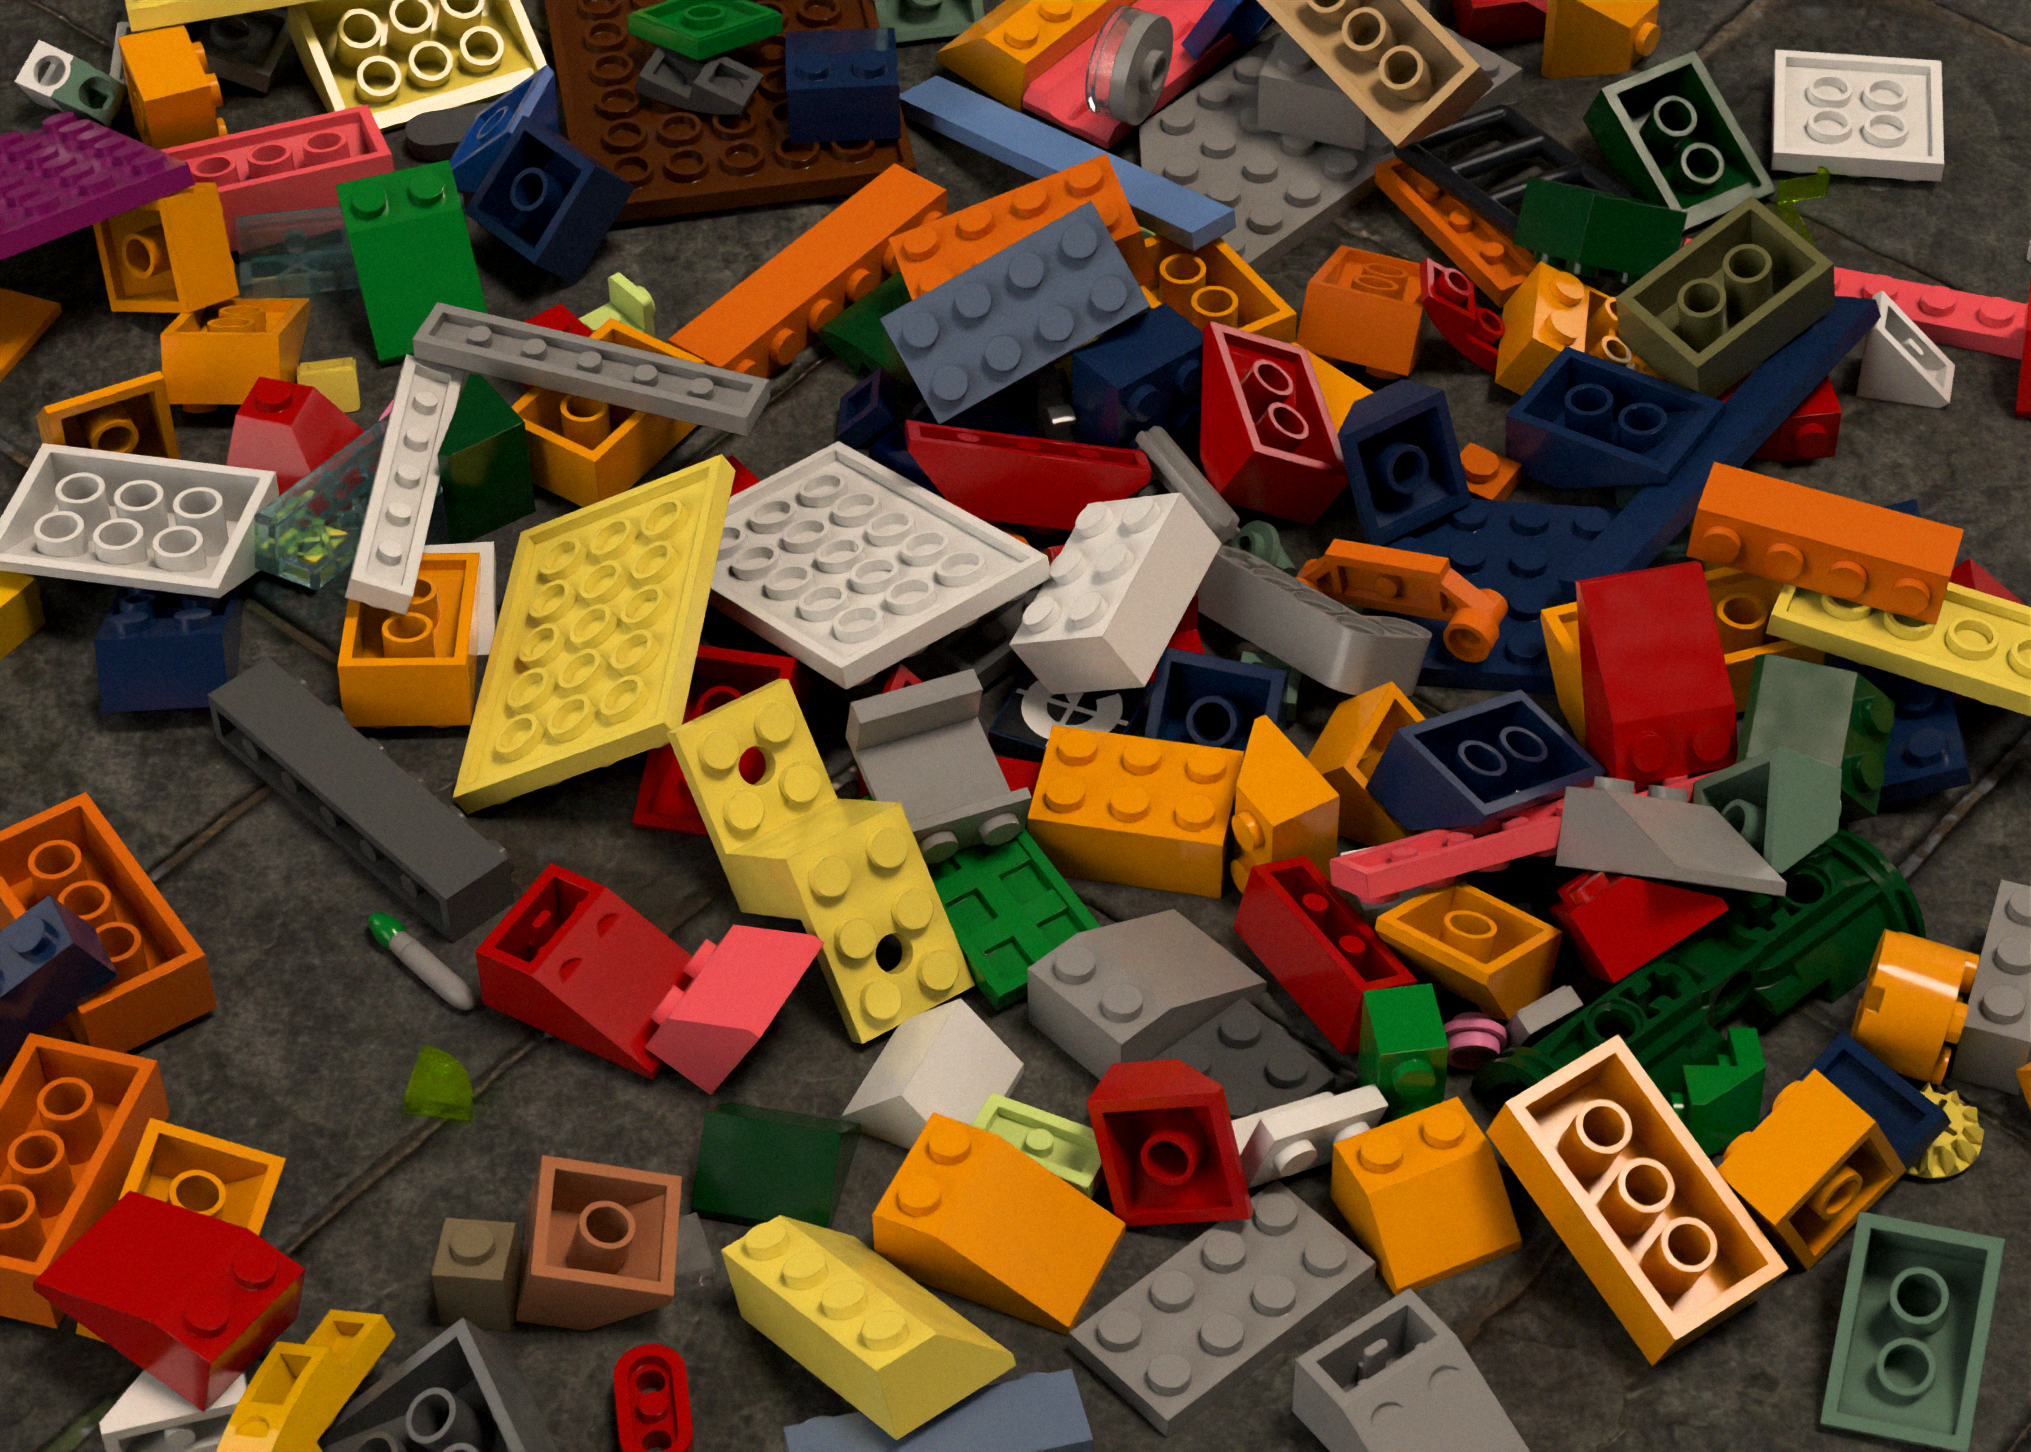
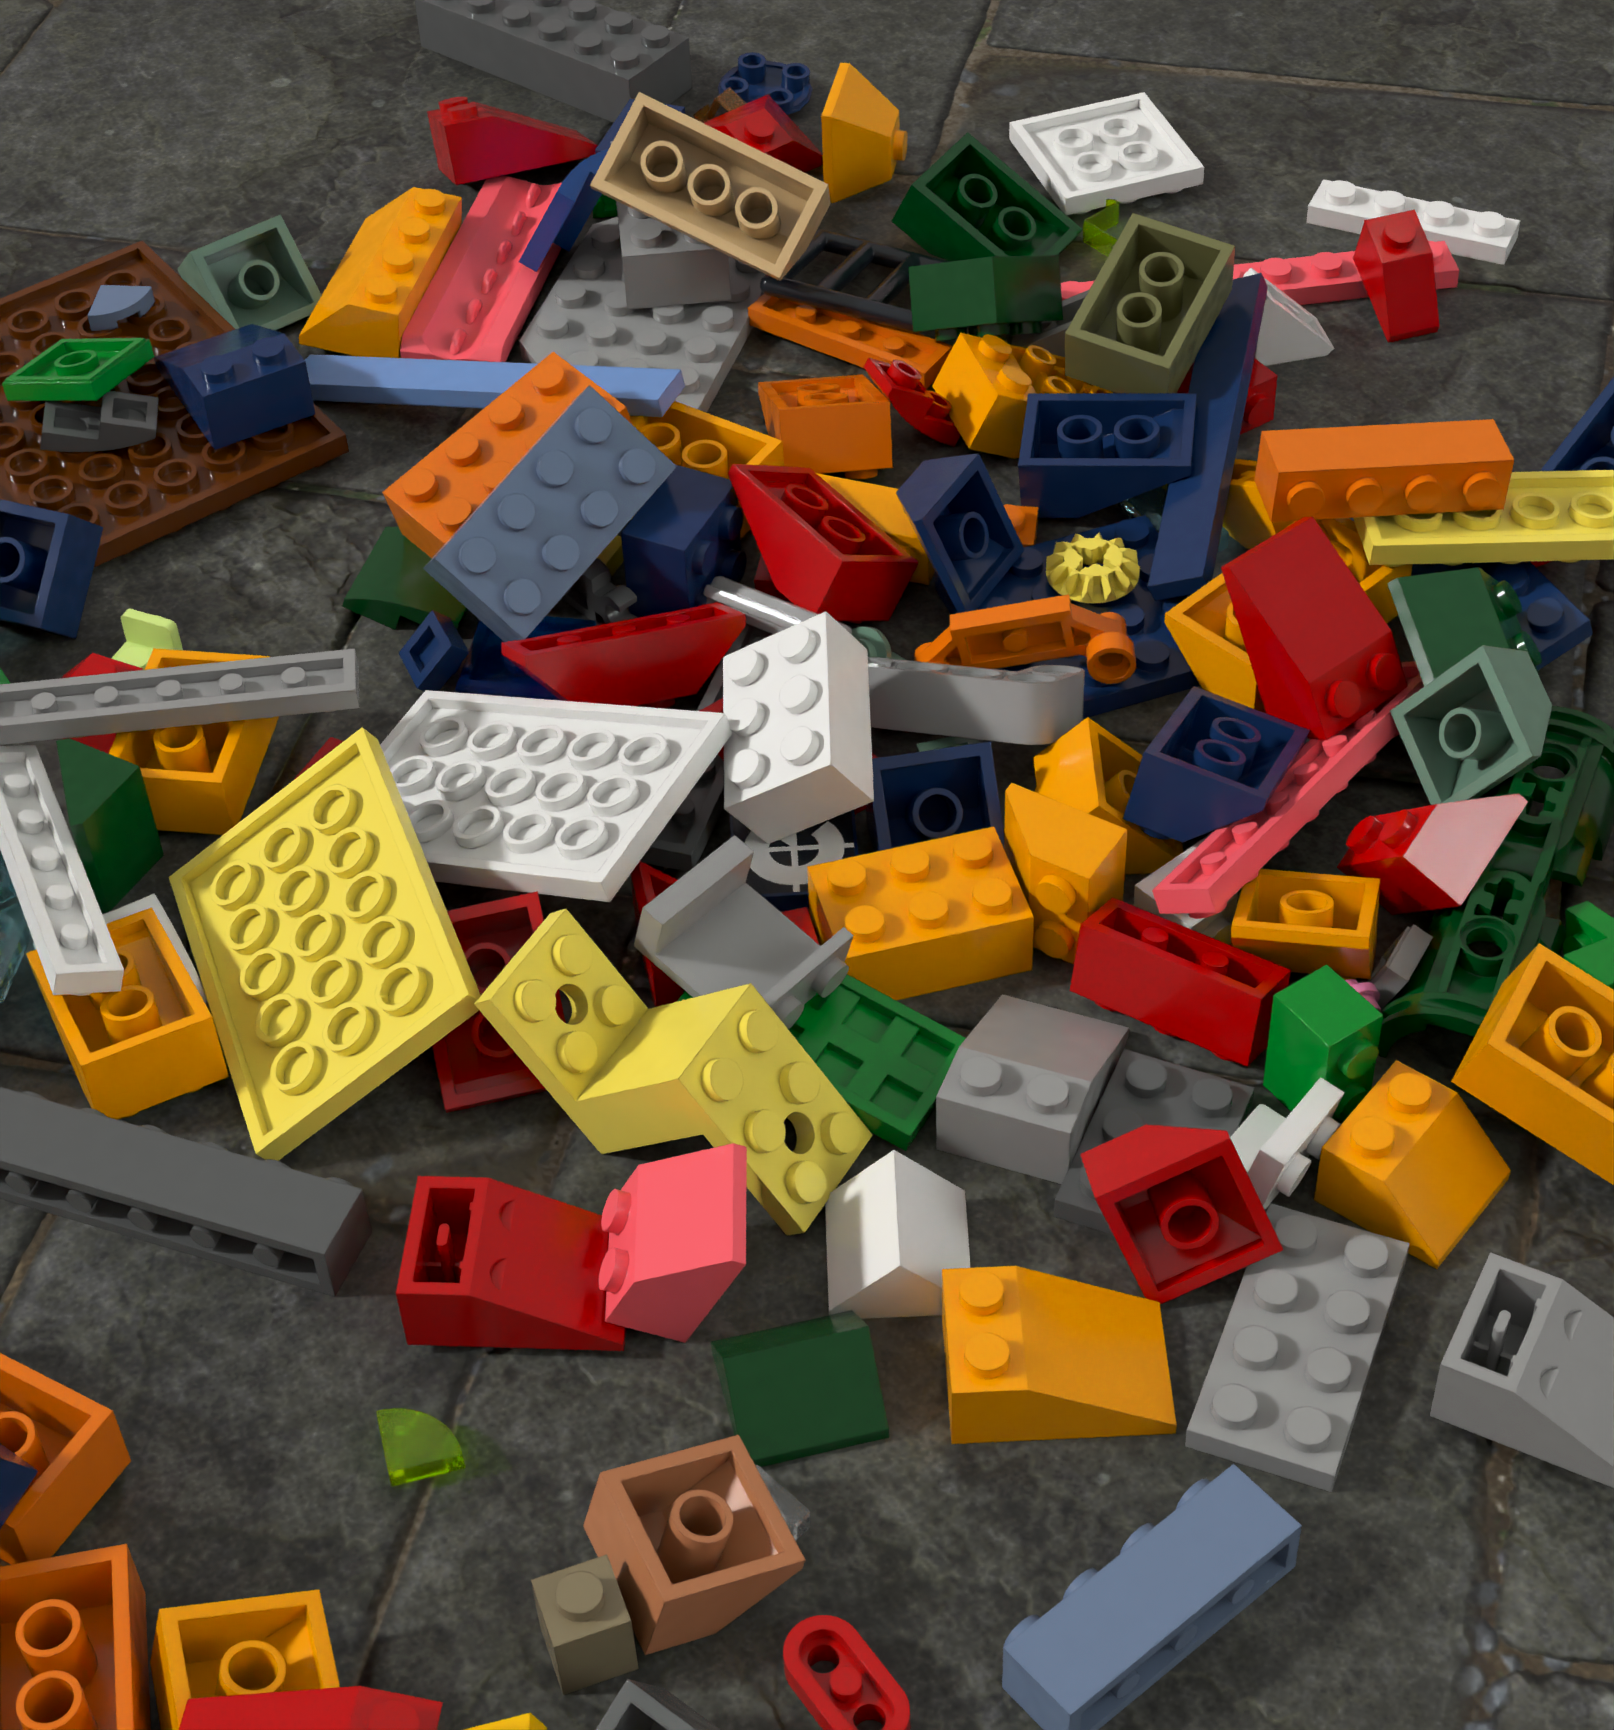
camera: 25 degrees left, 0 degrees up
light grey piece [368,912,476,1011] -> none
orange brick [668,163,948,379] -> none
light yellow slope [721,1215,1016,1440] -> none
yellowish green plate [971,1092,1105,1199] -> none
light grey piece [1085,5,1173,125] -> none
light grey slope [1555,776,1787,896] -> none
none -> light yellow gear [1046,532,1140,603]

